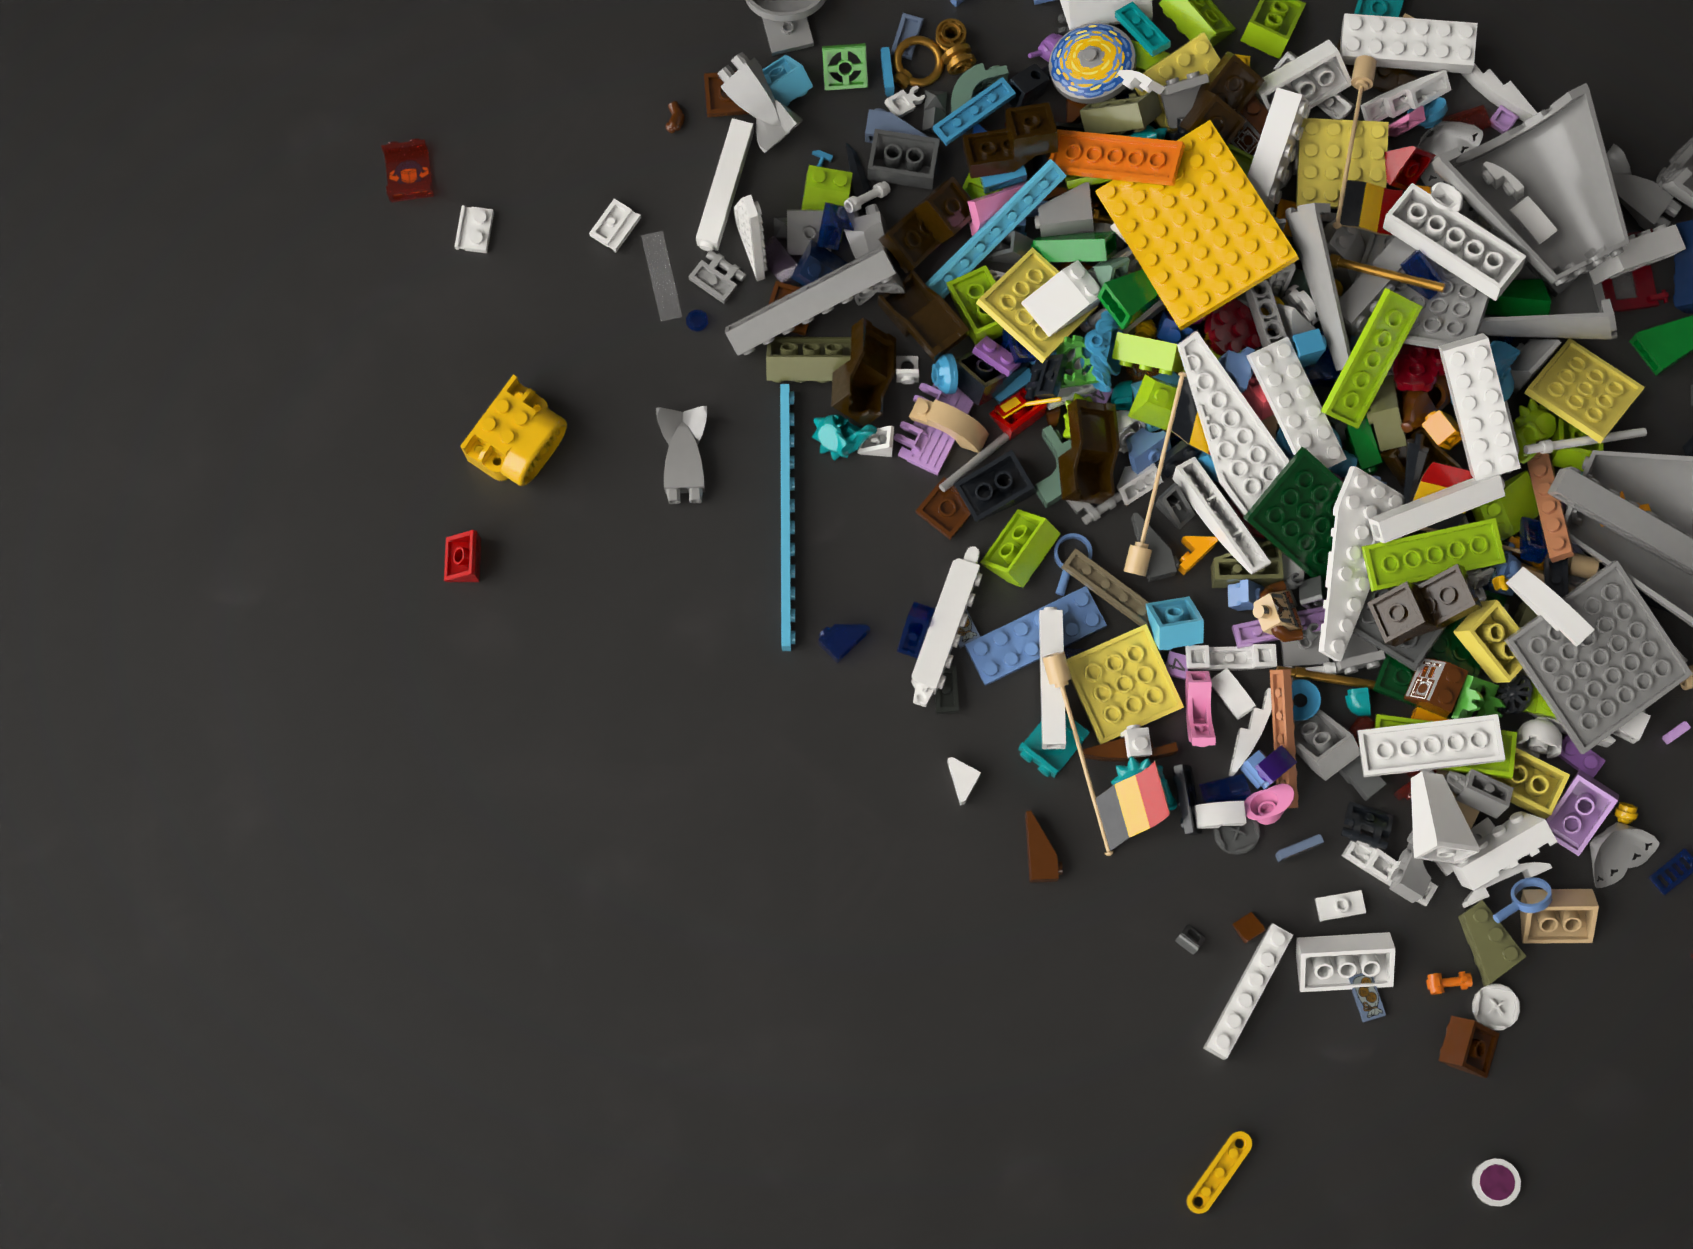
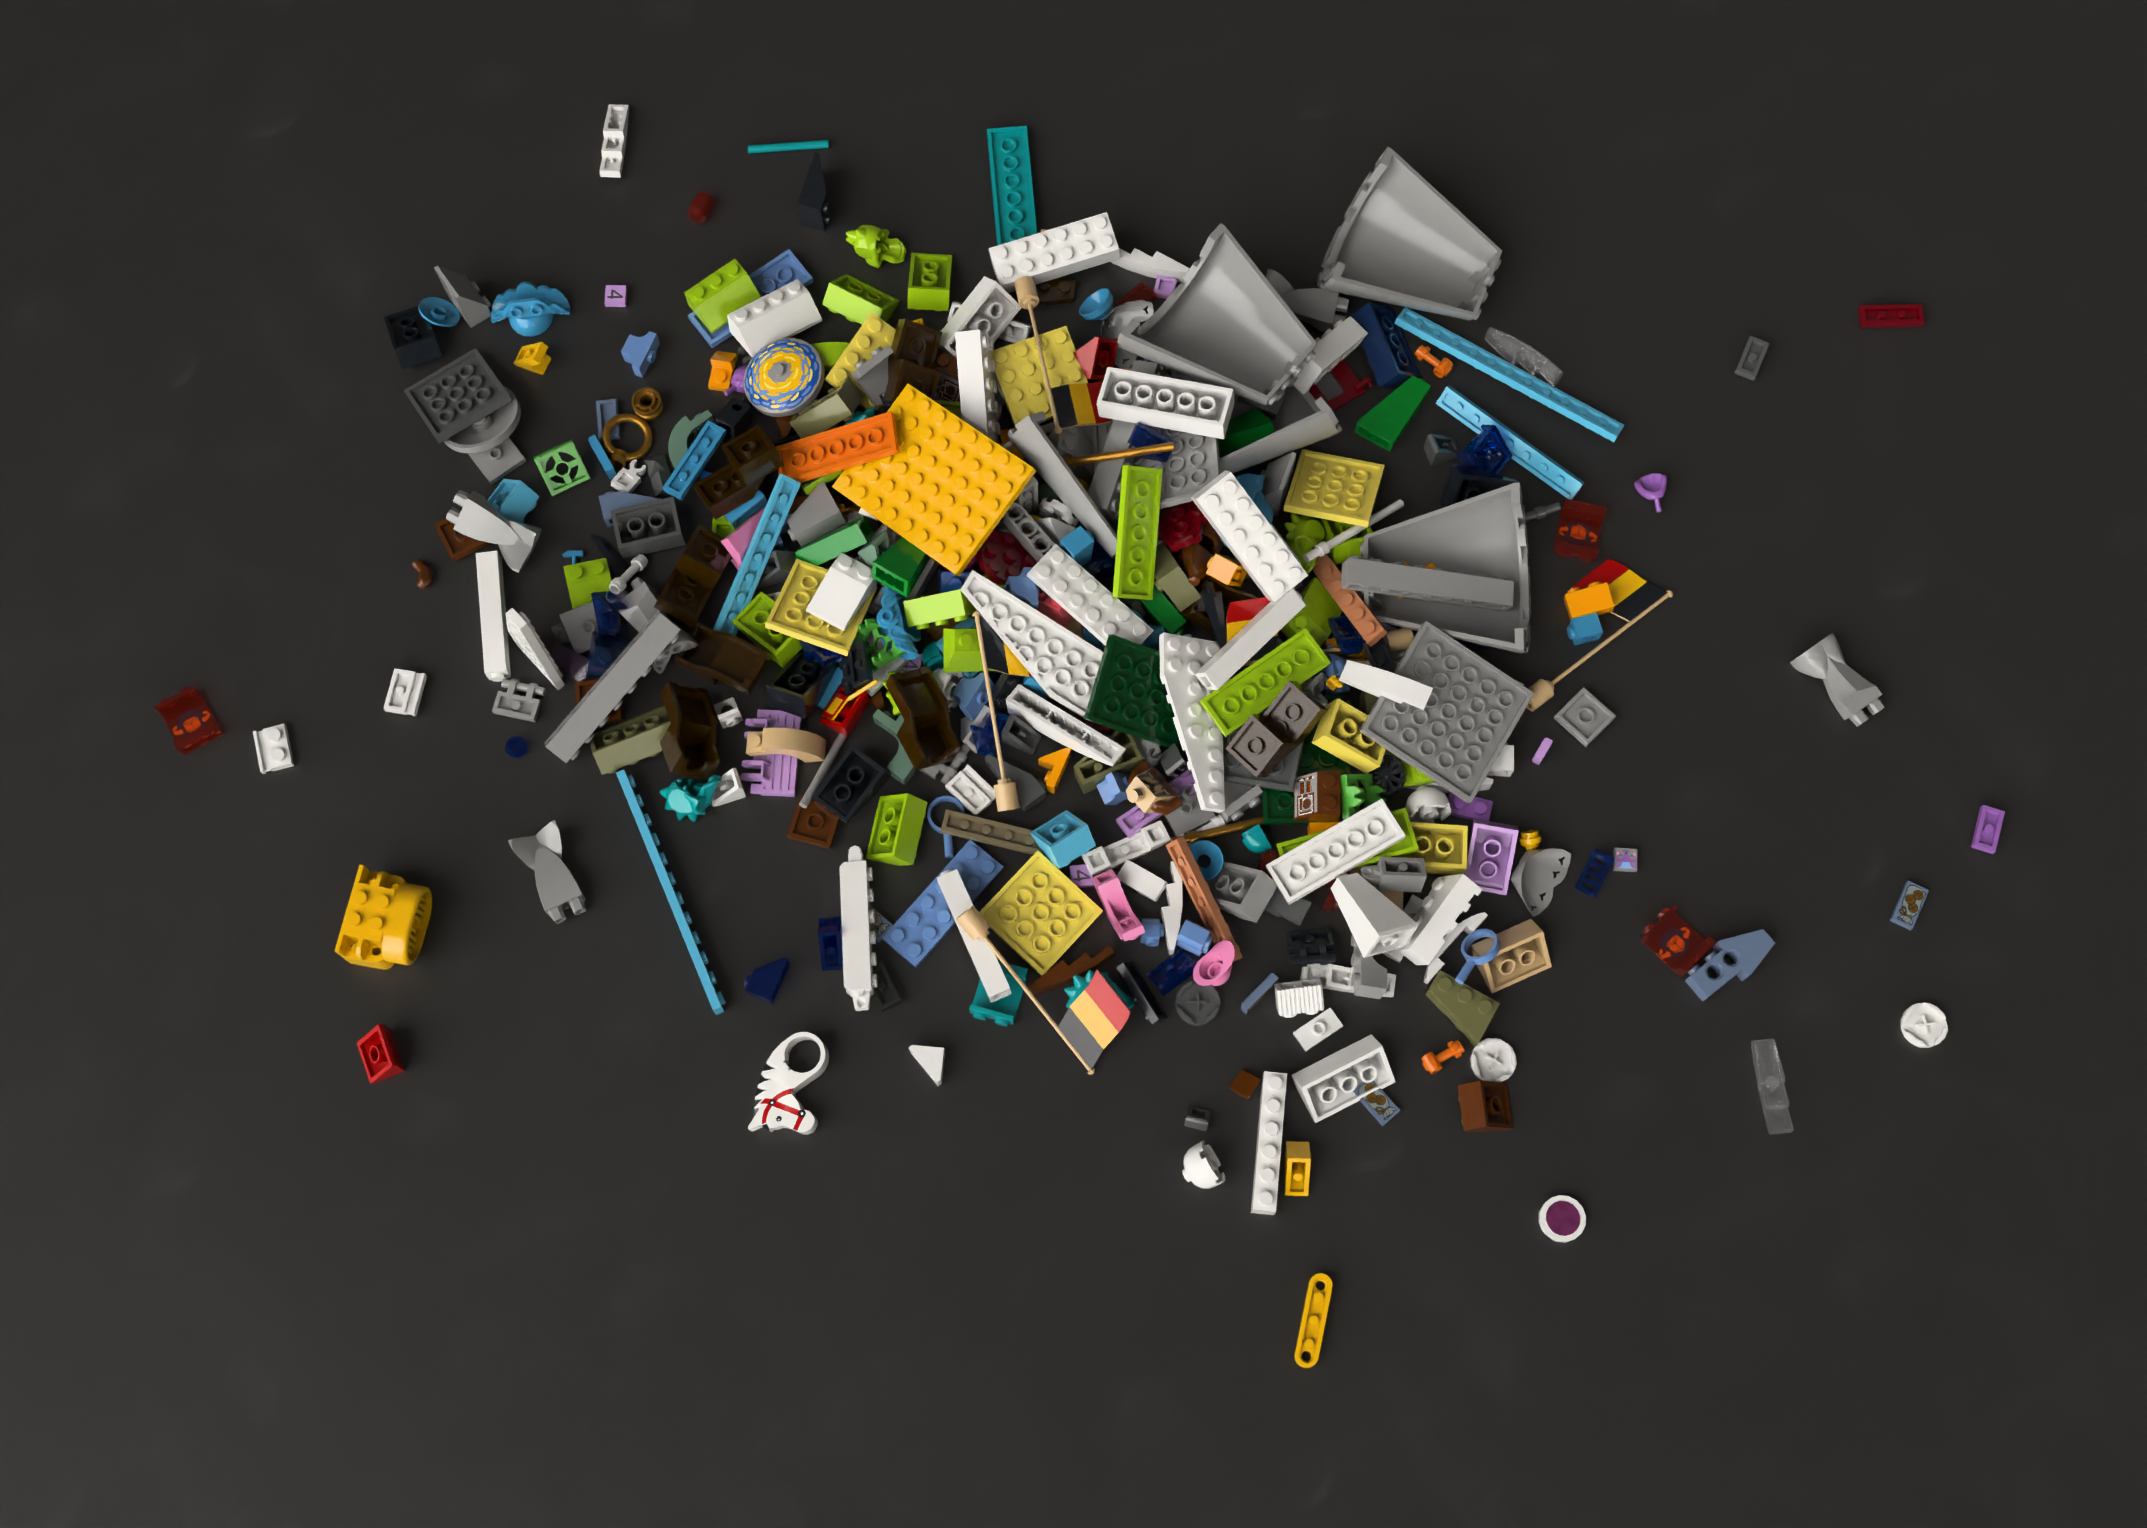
camera: 25 degrees left, 5 degrees down
clear slope [641,231,682,321] -> none
dark azure piece [931,353,958,394] -> none
pearl gold wheel [942,43,976,75] -> none
medium lavender plate [972,336,1022,377] -> none
reddish brown slope [1025,811,1063,883] -> none
teal plate [1115,2,1171,57] -> none
white slope [1117,70,1165,95] -> none
white bracket [1120,725,1152,758] -> none
yellow plate [1135,319,1157,339] -> none
white slope [1194,801,1247,829] -> none
dark purple slope [1255,745,1297,785] -> none
white slope [1360,70,1452,121] -> none
bright pink slope [1388,106,1426,137] -> none
white piece [1430,182,1463,212] -> none
white slope [1482,161,1524,201] -> none
white slope [1509,196,1558,245] -> none
none -> light orange slope [708,351,738,392]
none -> white animal [748,1032,829,1135]
none -> white plate [945,764,995,817]
none -> clear blue slope [970,712,1009,756]
none -> medium blue plate [1140,918,1164,947]
none -> white cylinder [1182,1140,1225,1189]
none -> white brick [1274,978,1324,1018]
none -> yellow slope [1285,1141,1311,1196]

